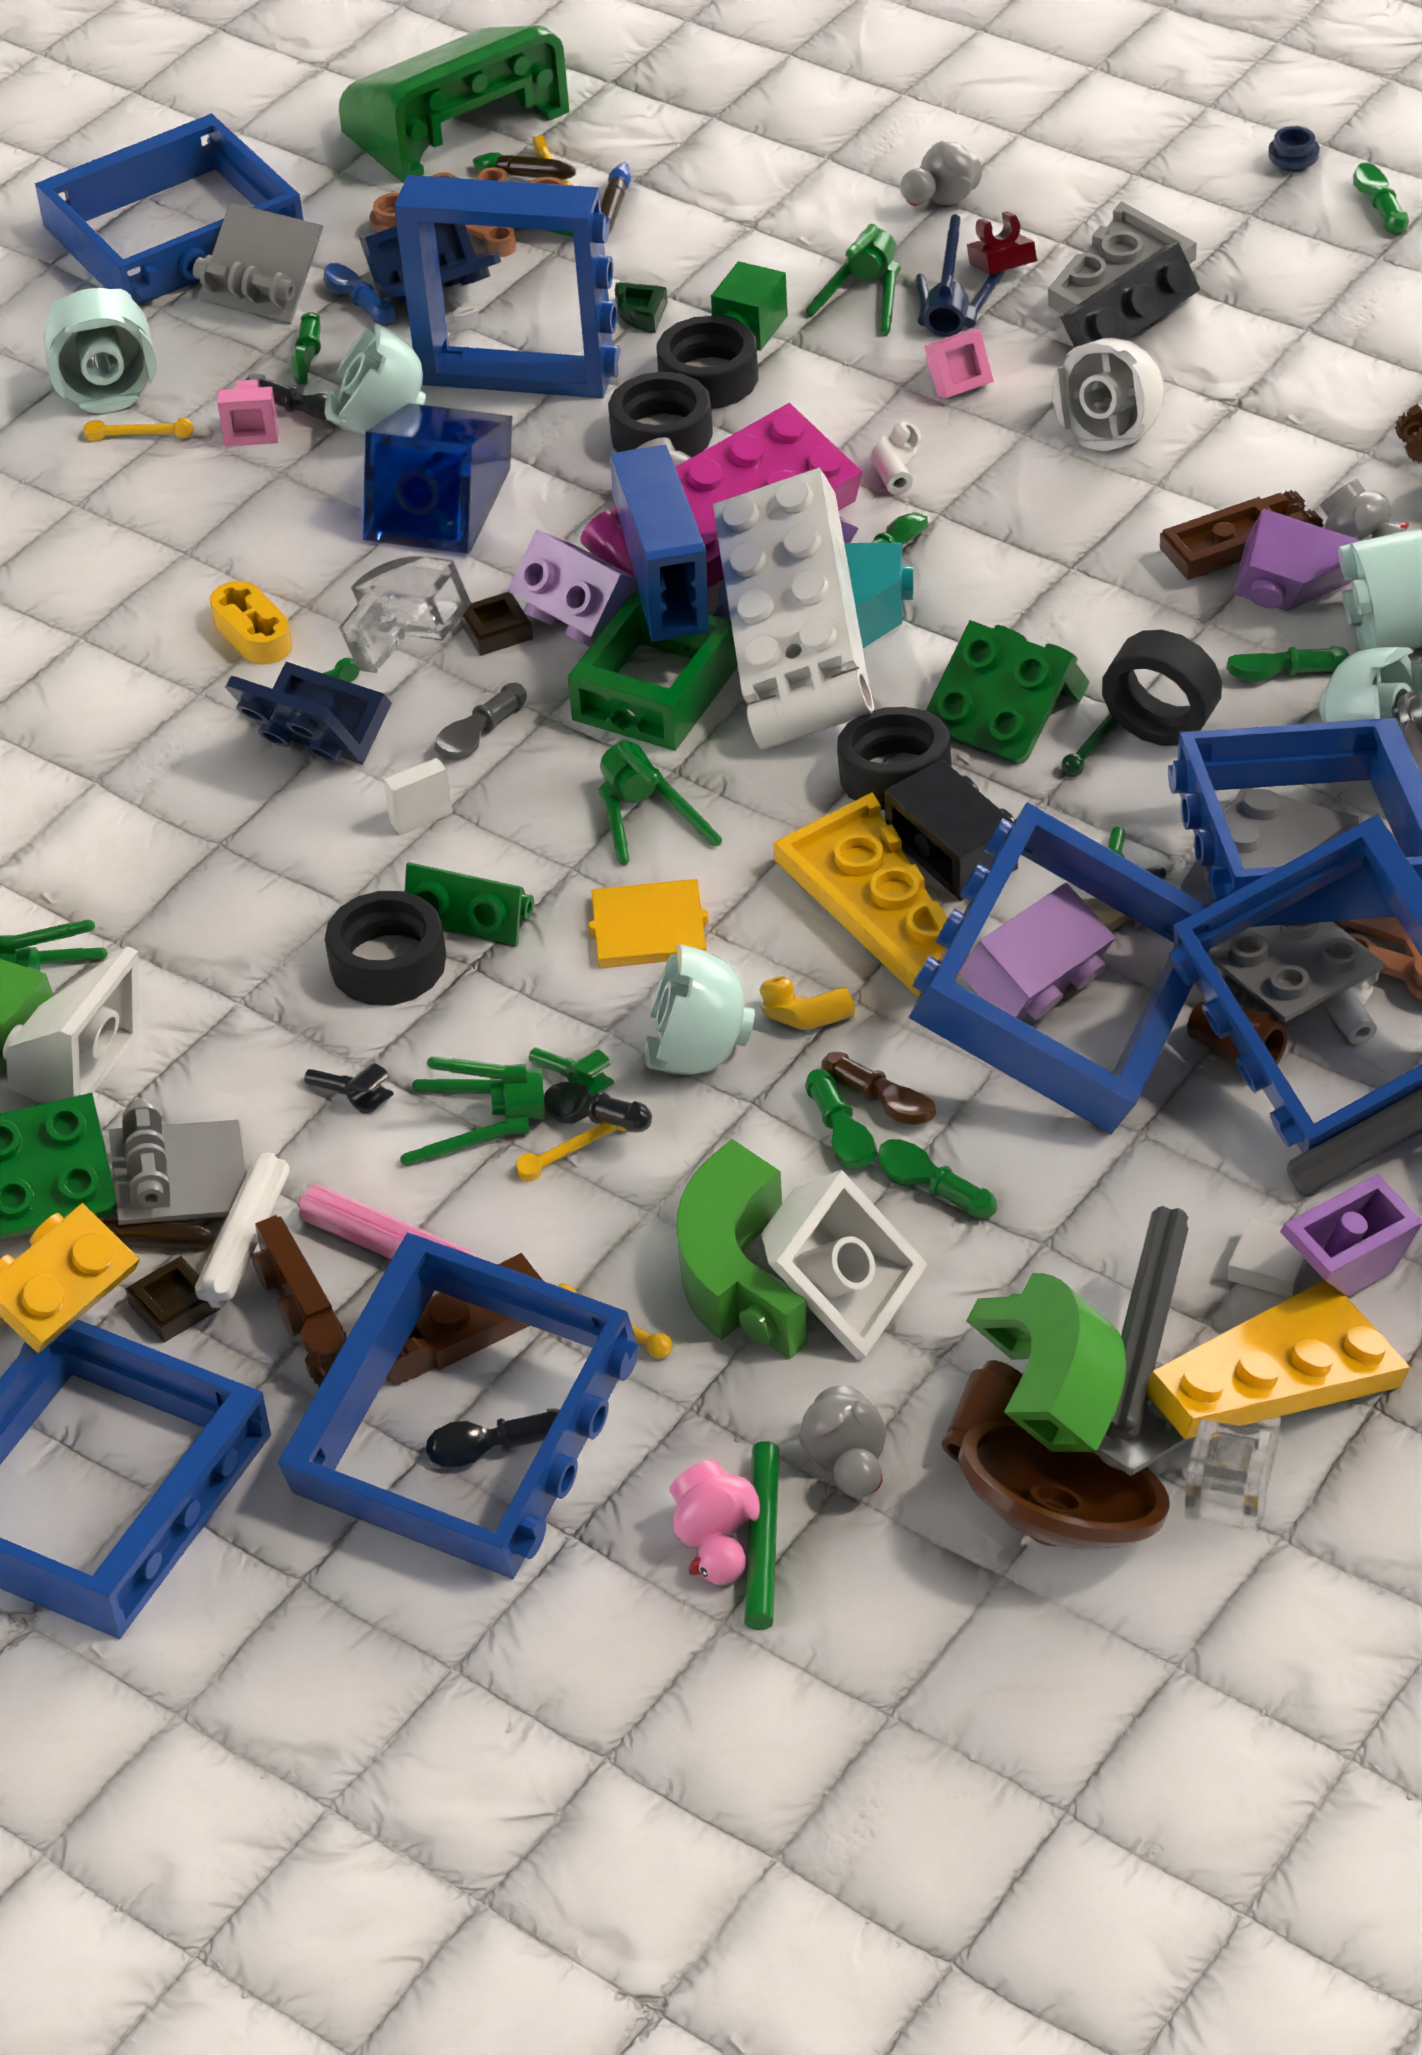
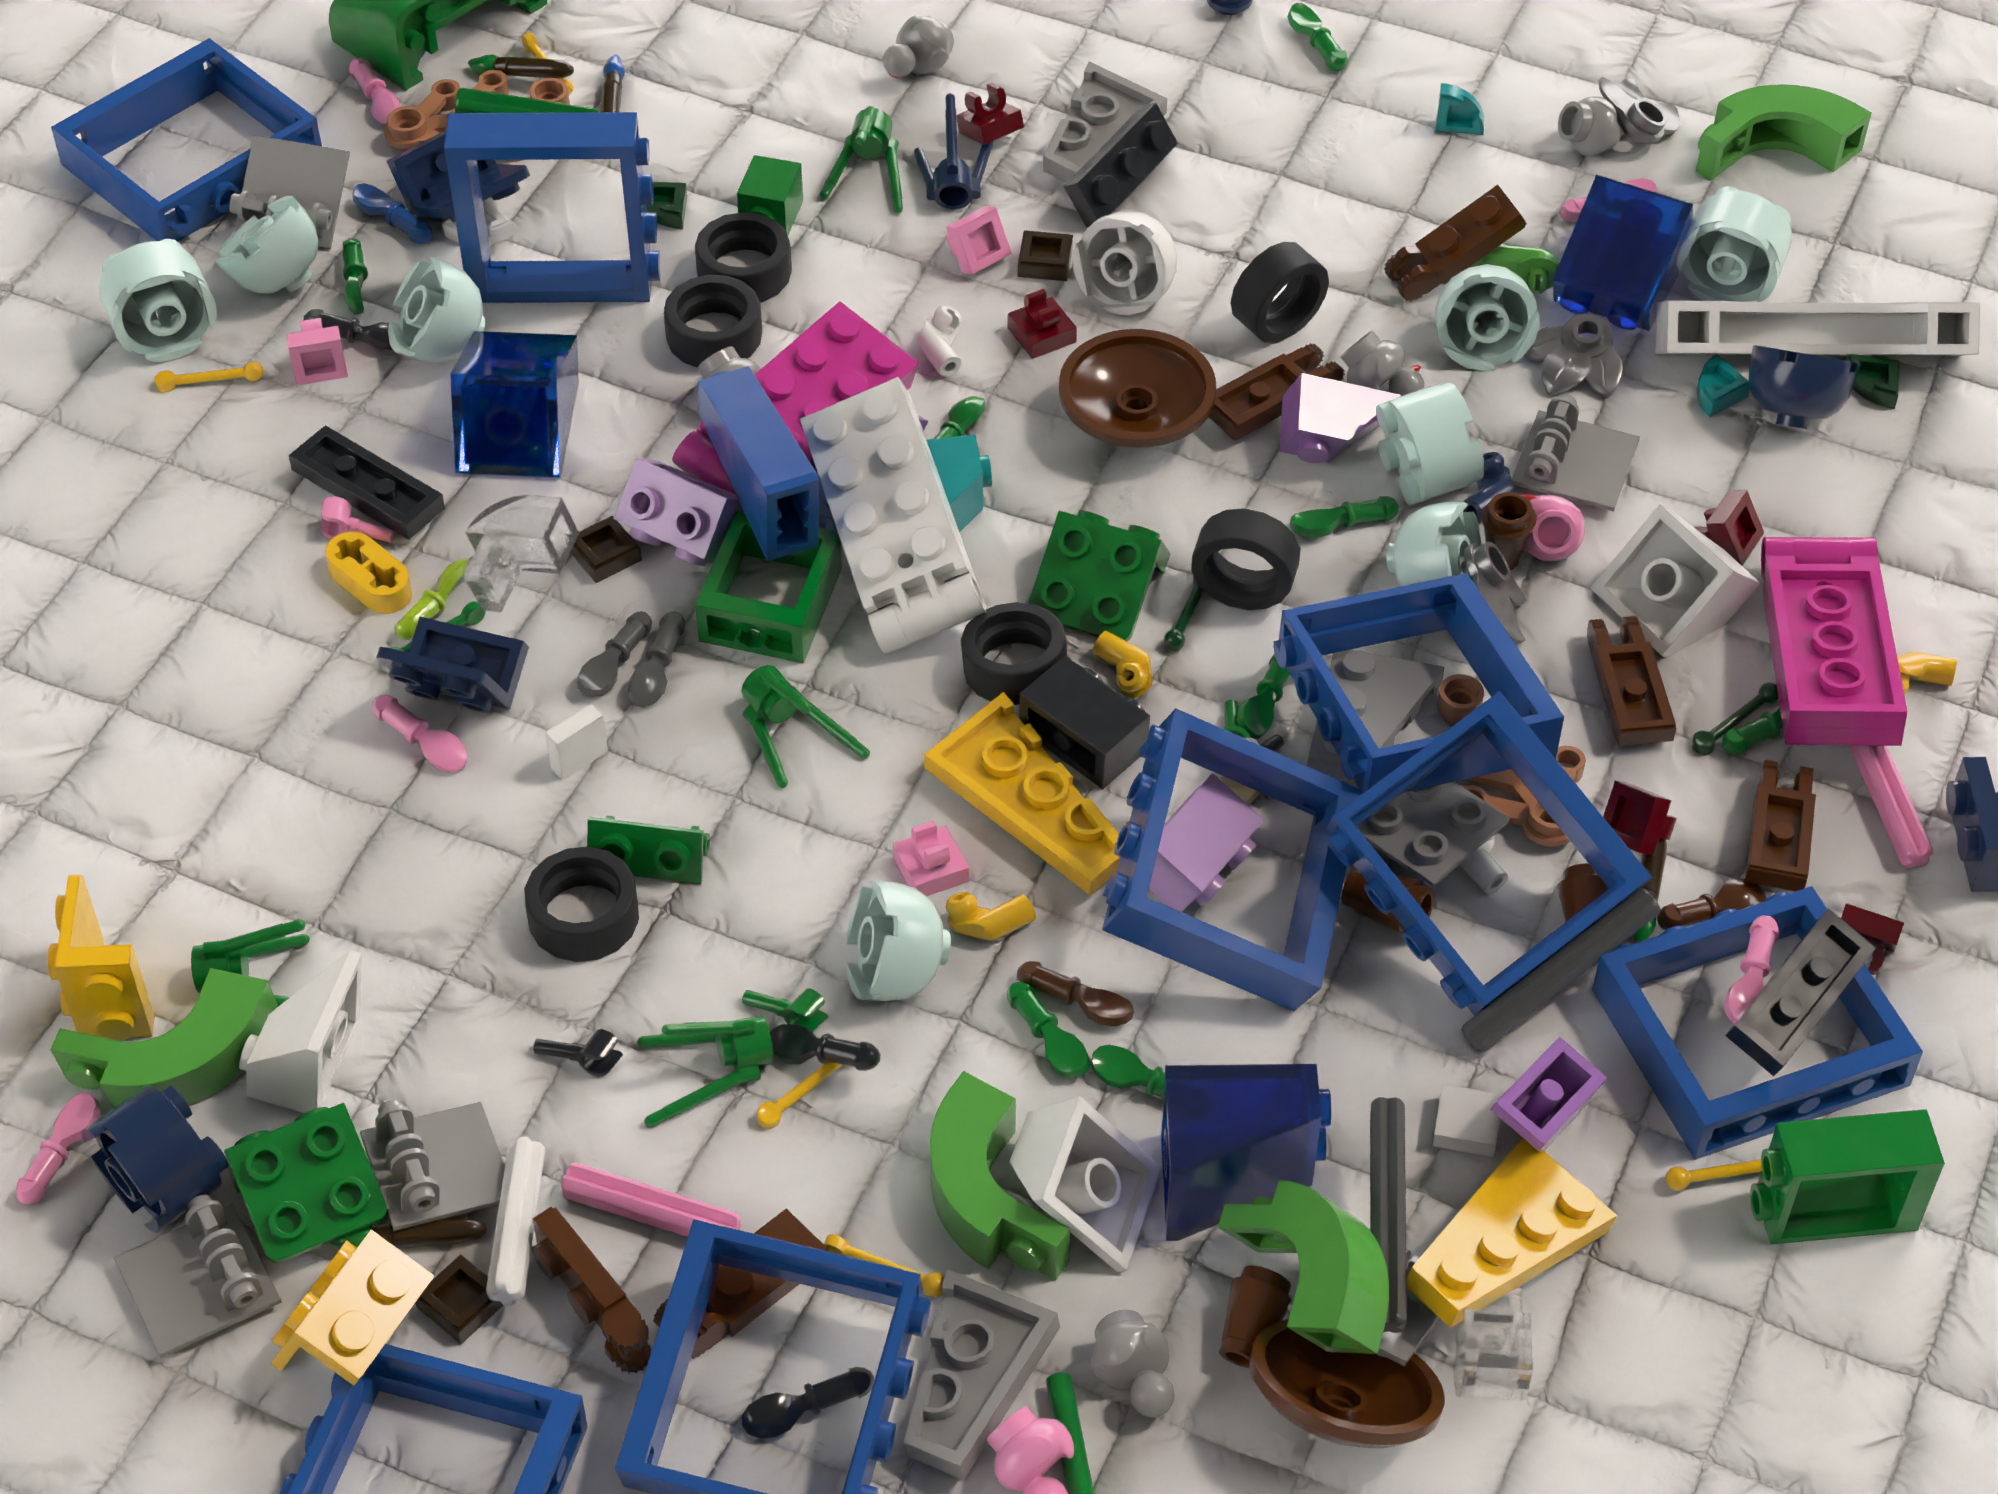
camera: 15 degrees left, 5 degrees up
yellow piece [588,879,709,968] -> none
none -> light aqua cylinder [215,196,318,293]
none -> black plate [288,425,445,540]
none -> bright pink hand [321,497,394,543]
none -> bright pink piece [349,58,401,124]
none -> bright pink piece [372,695,467,773]
none -> lime piece [394,558,476,640]
none -> dark grey piece [628,611,685,708]
none -> bright pink tile [893,821,969,896]
none -> light grey wing [904,1269,1060,1480]
none -> dark red tile [1007,288,1077,359]
none -> dark brown tile [1018,230,1073,281]
none -> reddish brown dish [1059,329,1216,448]
none -> yellow arm [1093,631,1153,698]
none -> clear blue slope [1160,1064,1331,1241]
none -> black tyre [1230,242,1329,343]
none -> green piece [1237,654,1290,739]

